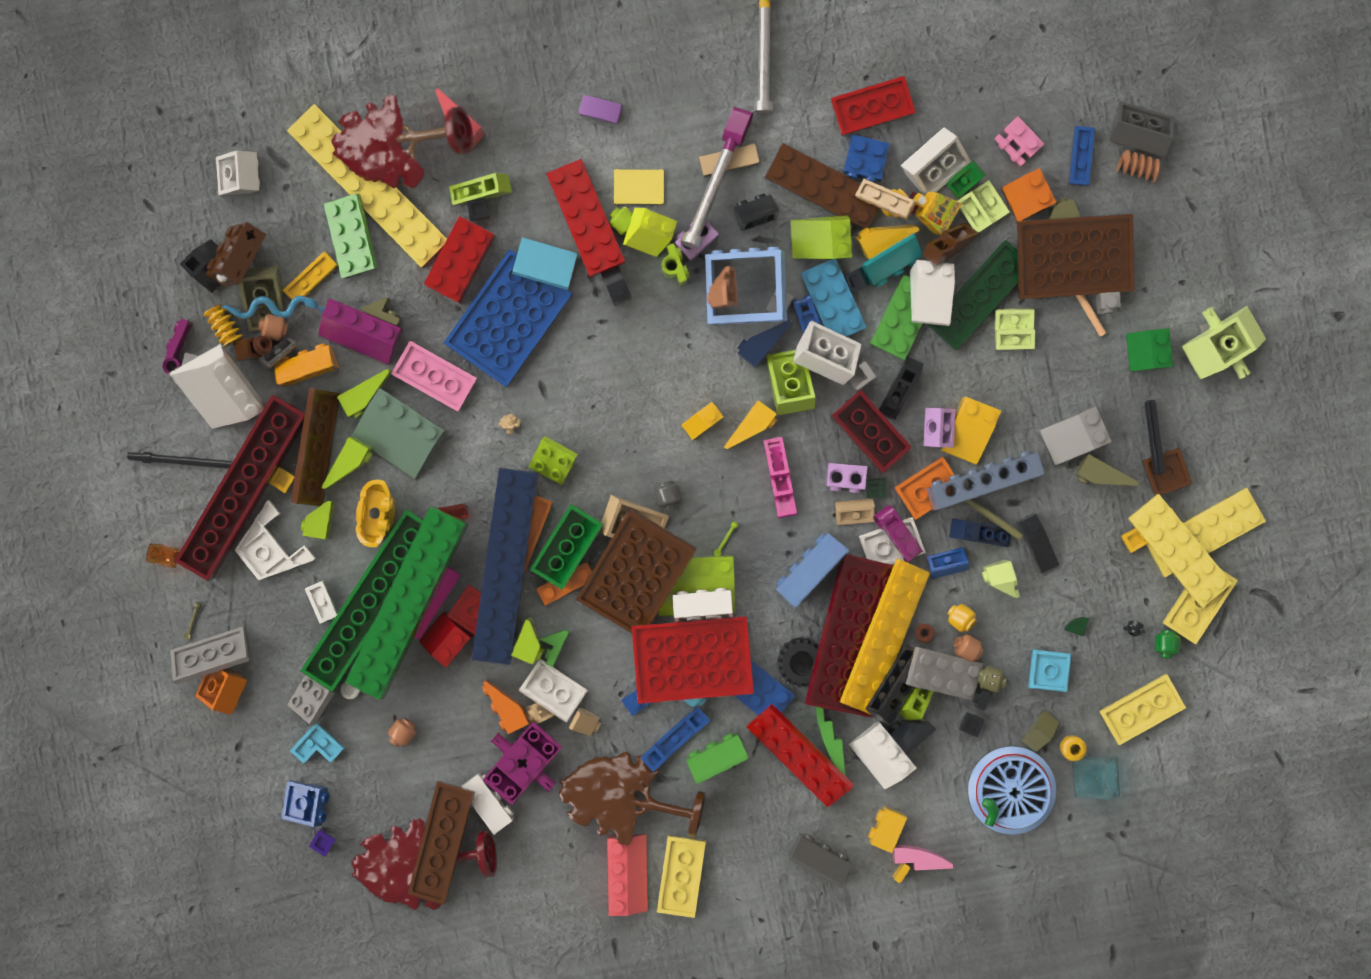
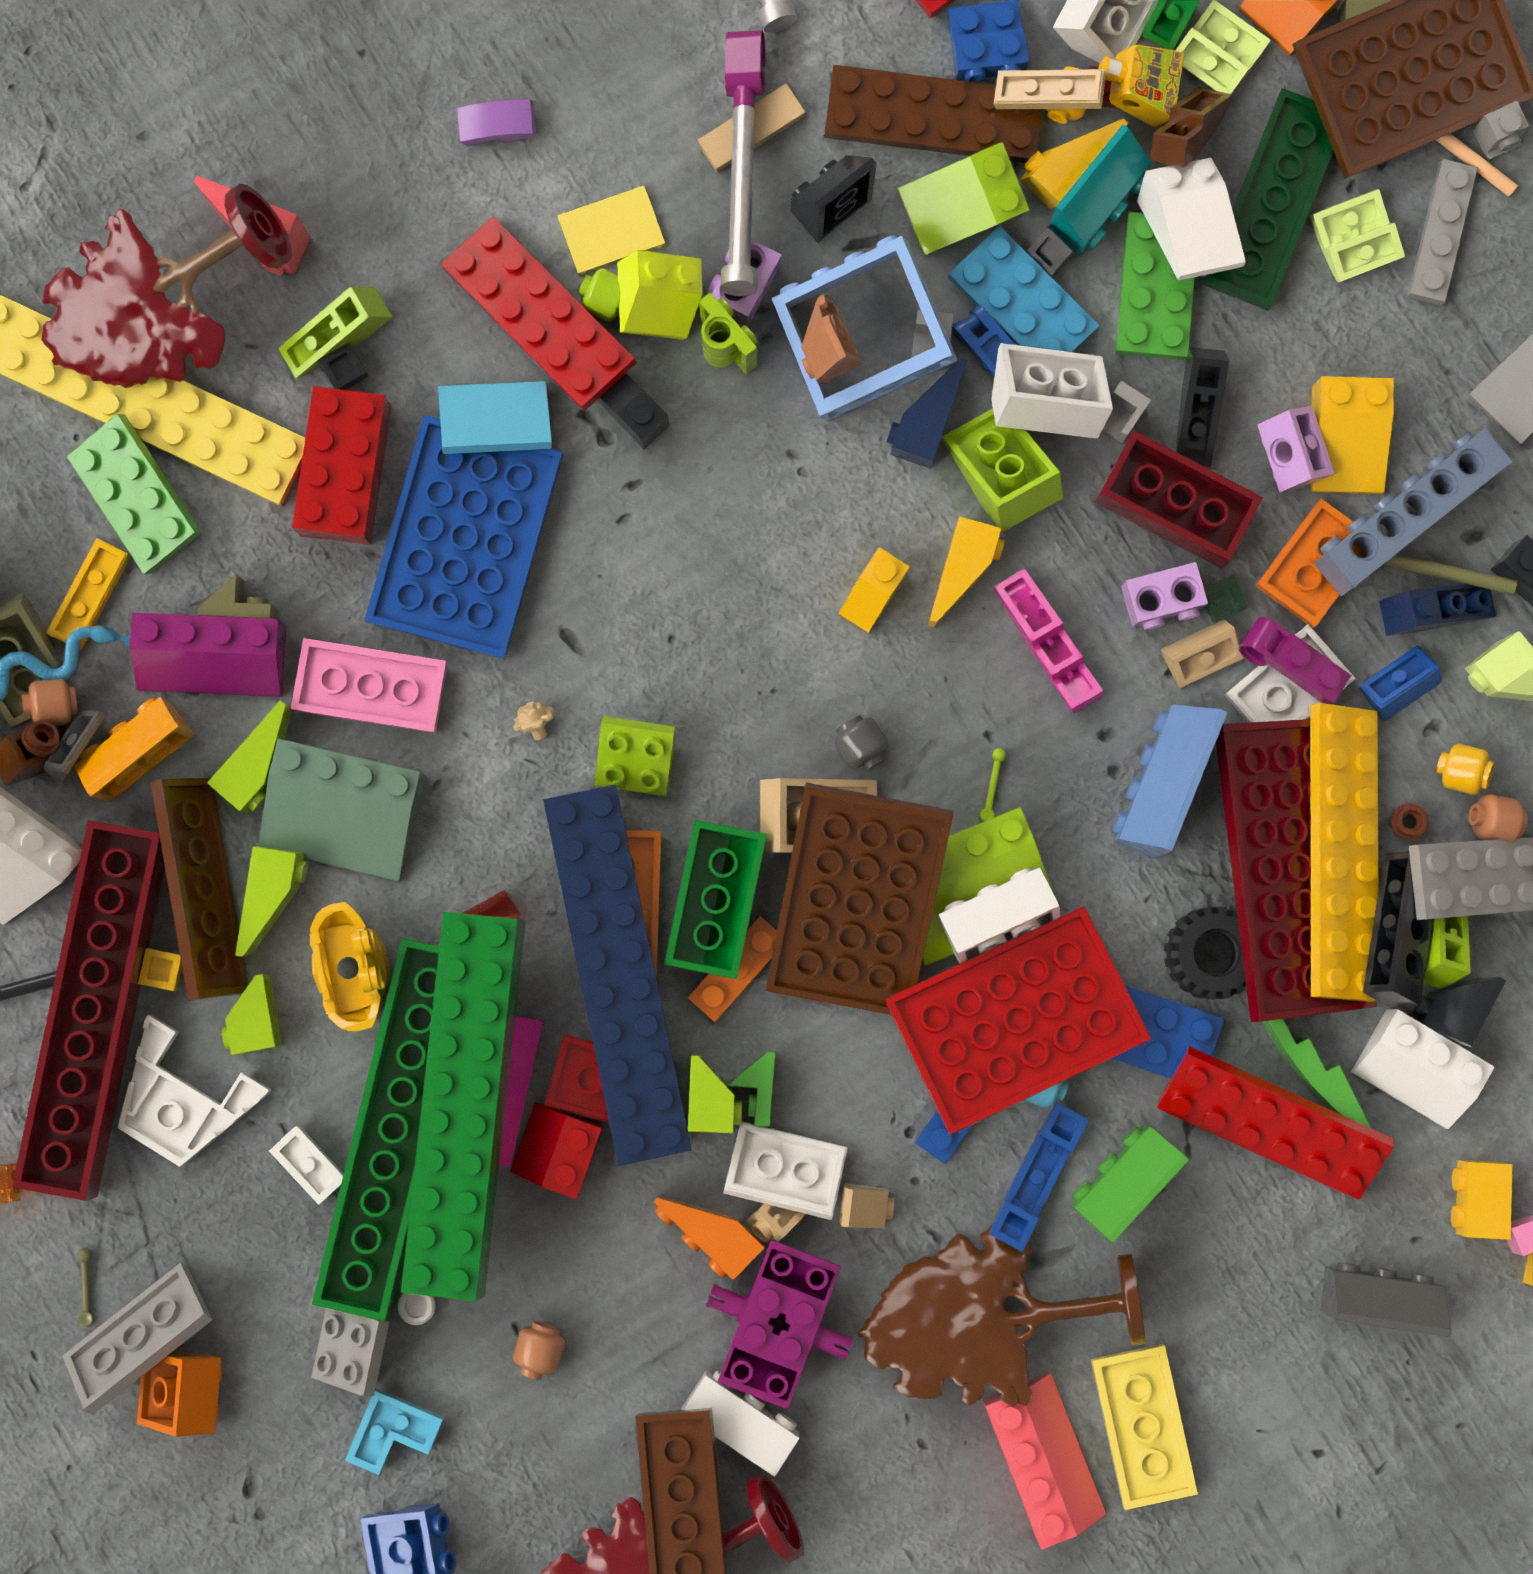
camera: 25 degrees left, 5 degrees down
none -> light grey plate [1407,159,1478,306]

